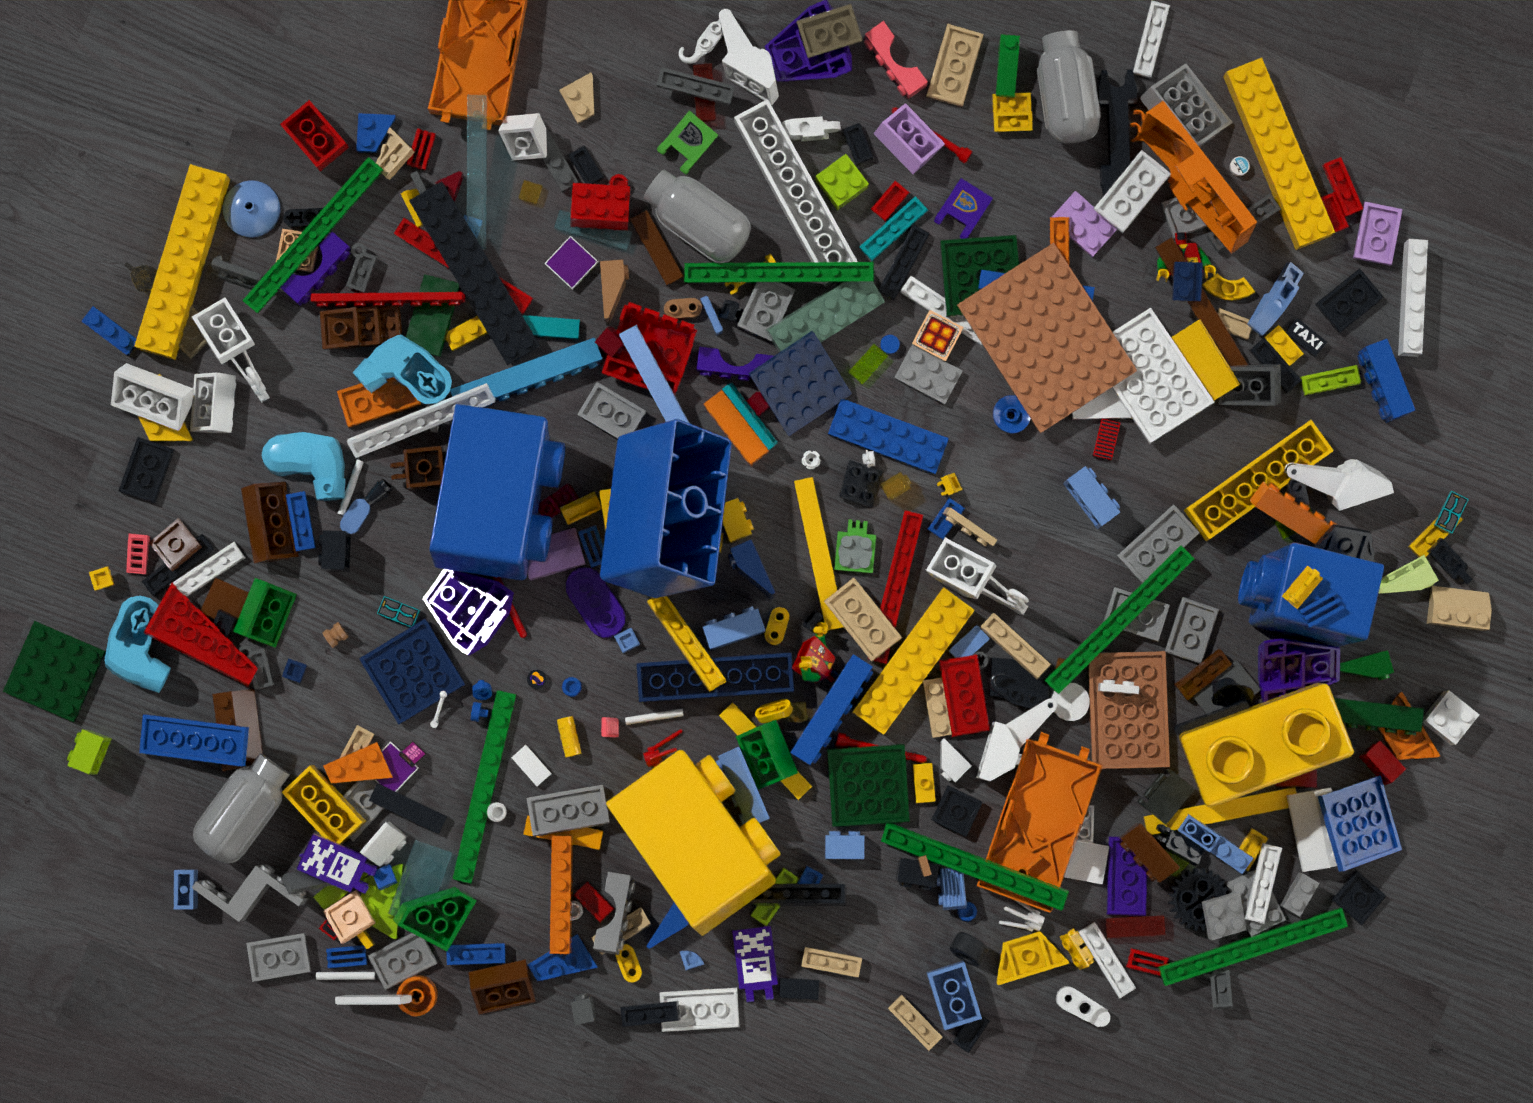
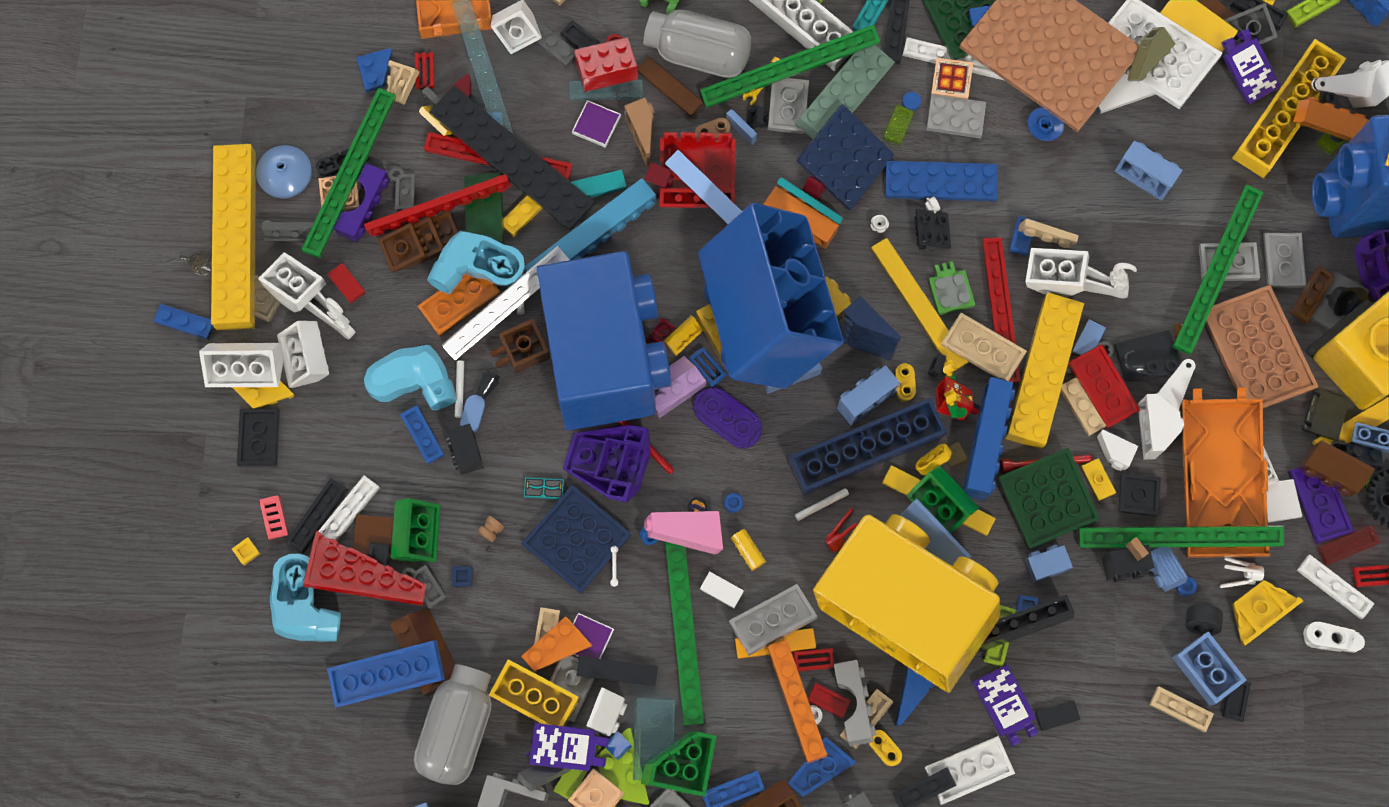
camera: 15 degrees left, 10 degrees down
dark green plate [3,621,106,722] -> none
lime brick [67,729,112,774] -> none
tile [149,518,202,572] -> none
reddish brown slope [241,481,299,564] -> none
red brick [280,100,349,172] -> none
tile [399,741,426,768] -> none
blue tile [471,702,488,722] -> none
white plate [487,802,506,822] -> none
clear yellow tile [519,180,543,205] -> none
light grey plate [577,382,647,439] -> none
coral slope [601,717,619,737] -> none
medium blue tile [614,628,640,654] -> none
yellow tile [647,596,726,692] -> none
medium blue tile [680,951,704,970] -> none
dark purple arch [697,347,773,381] -> none
tan plate [801,947,862,977] -> none
clear yellow brick [880,472,912,502] -> none
yellow tile [937,473,962,496] -> none
tan plate [980,613,1051,679] -> none
white tile [1051,683,1090,721] -> none
yellow hinge [1060,928,1094,970] -> none
tile [1093,418,1120,460] -> none
white plate [1098,680,1139,694] -> none
light grey plate [1117,505,1200,584] -> none
none -> red tile [327,263,366,304]
none -> bright pink slope [644,511,723,554]
none -> red tile [793,648,834,672]
none -> olive slope [1127,27,1175,82]
none -> dark purple tile [1221,29,1281,105]

